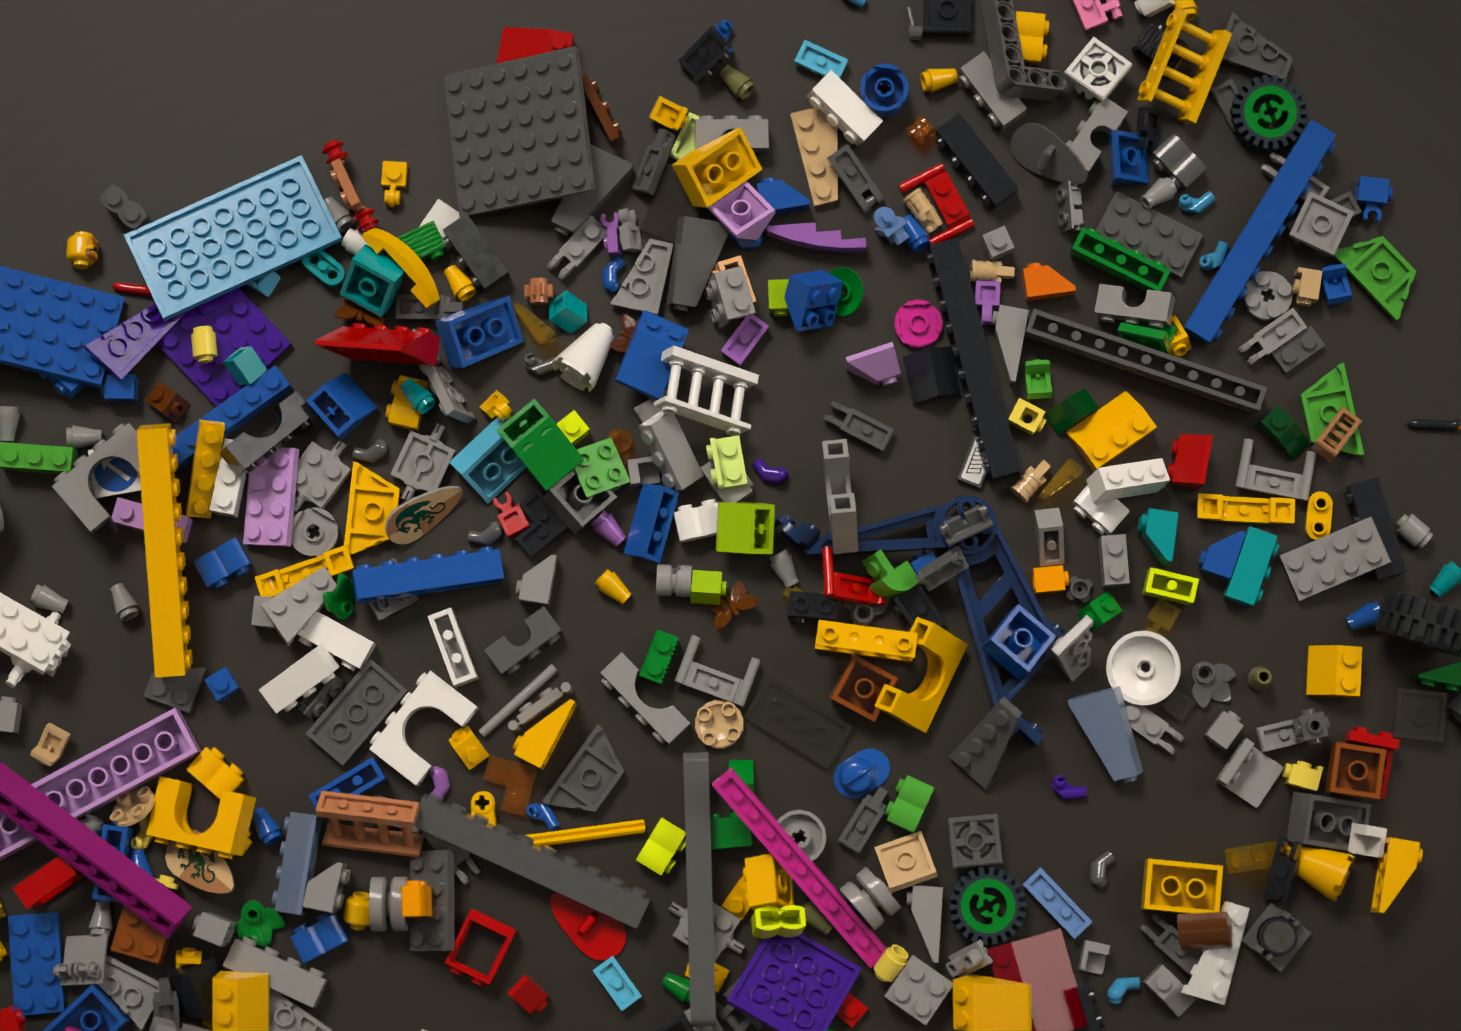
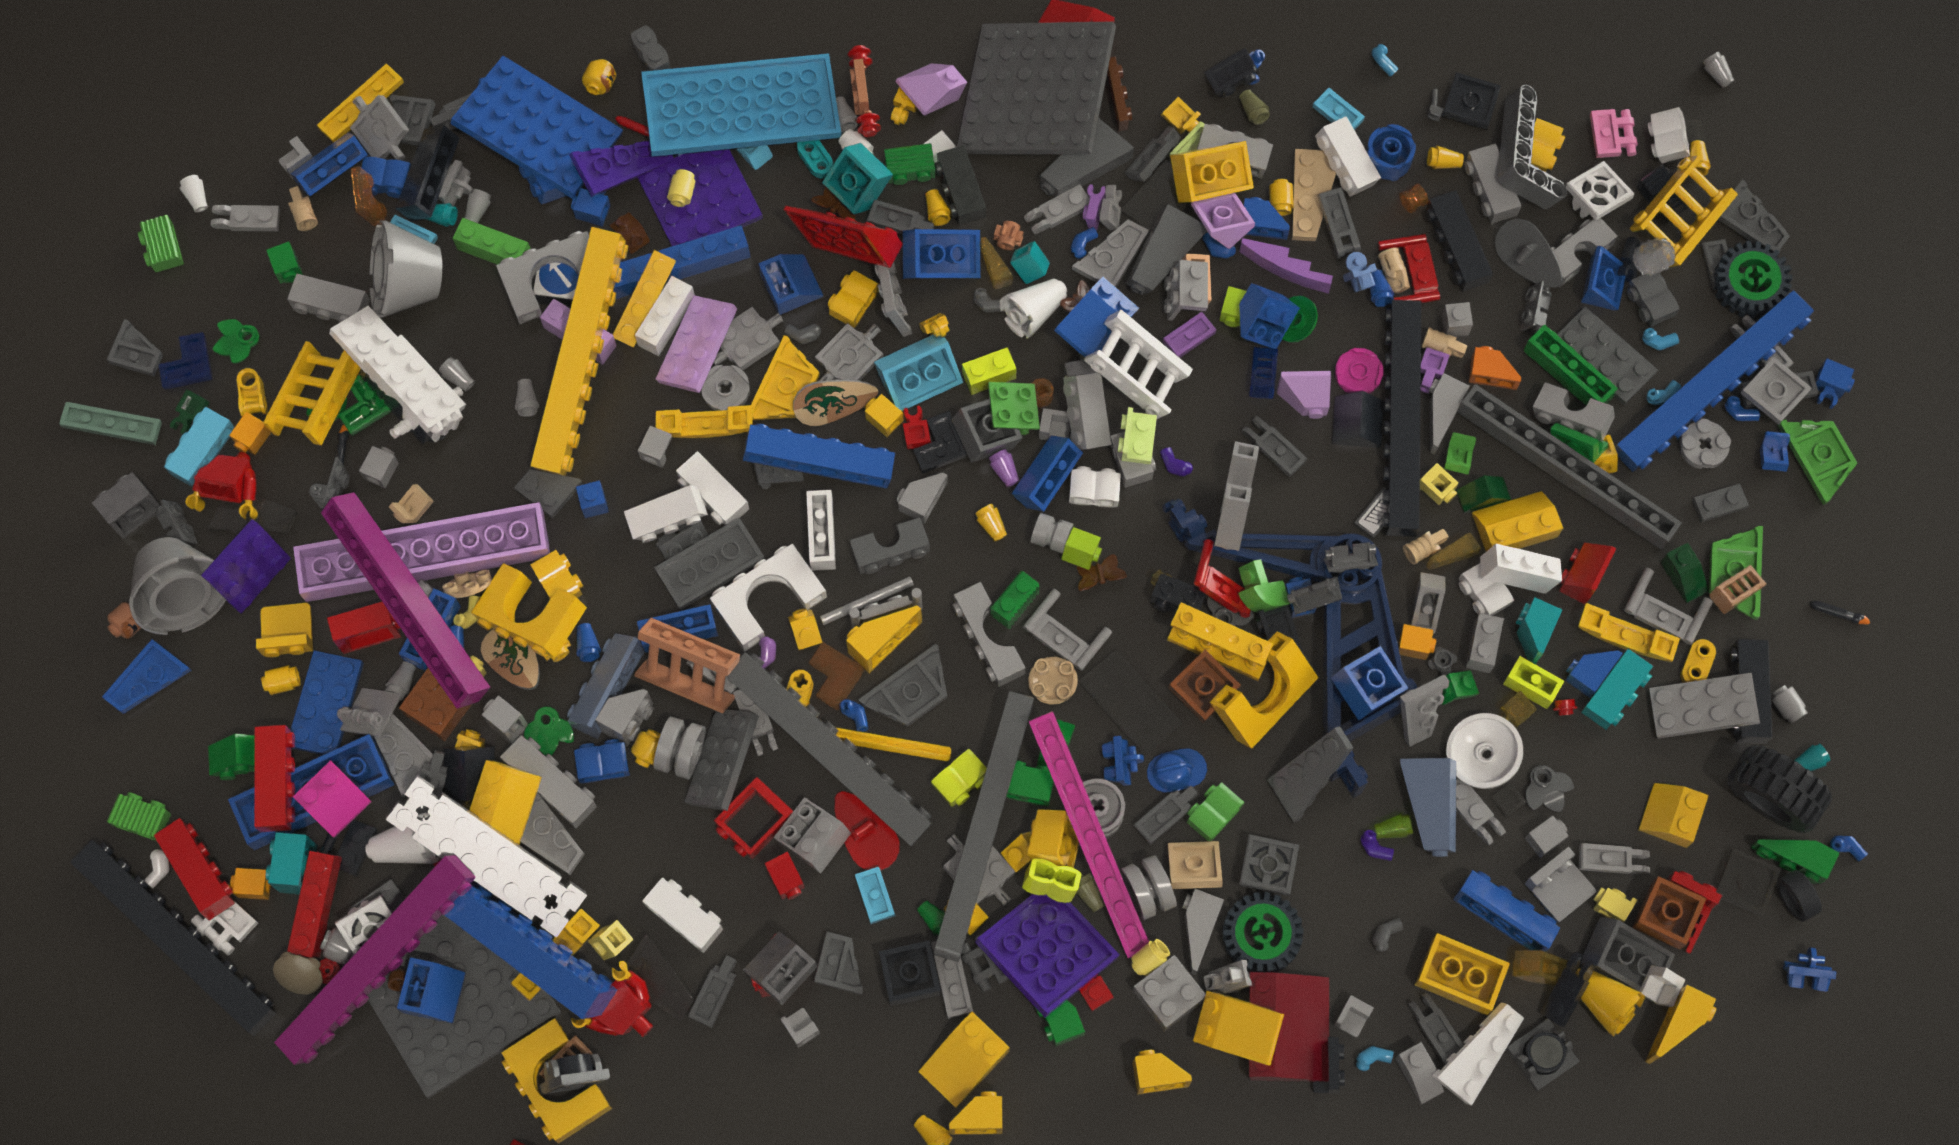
camera: 15 degrees right, 10 degrees down
light grey cone [66,425,102,449] -> none
blue brick [193,538,253,590] -> none
arch [219,390,316,476] -> none
teal panel [223,346,267,385] -> none
light grey wing [261,567,337,646] -> none
green plate [323,573,355,620] -> none
yellow slope [361,228,440,308] -> none
teal cone [400,378,436,414] -> none
light orange brick [401,880,432,917] -> none
dark grey arm [468,521,503,546] -> none
green slope [496,399,584,491] -> none
lime slope [716,502,775,554] -> none
light grey cone [769,549,799,588] -> none
medium blue plate [1022,867,1092,939] -> none
light grey cone [1140,177,1177,209] -> none
reddish brown brick [1177,912,1232,951] -> none
light grey hinge [1238,308,1307,365] -> none
olive cone [1248,666,1272,691] -> none
tan brick [1292,267,1322,306] -> none
dark grey brick [1292,708,1330,746] -> none
blue cone [1346,601,1380,631] -> none
none -> light grey slope [774,797,851,874]
none -> yellow brick [865,394,904,437]
none -> lavender slope [895,63,967,115]
none -> blue hips [1102,736,1144,786]
none -> clear blue slope [1249,347,1278,399]
none -> yellow brick [1269,179,1294,216]
none -> clear neon green cone [1374,813,1413,839]
none -> blue slope [1453,870,1560,957]
none -> red plate [1553,699,1578,715]
none -> clear gear [1633,237,1676,276]
none -> blue arm [1725,396,1760,421]

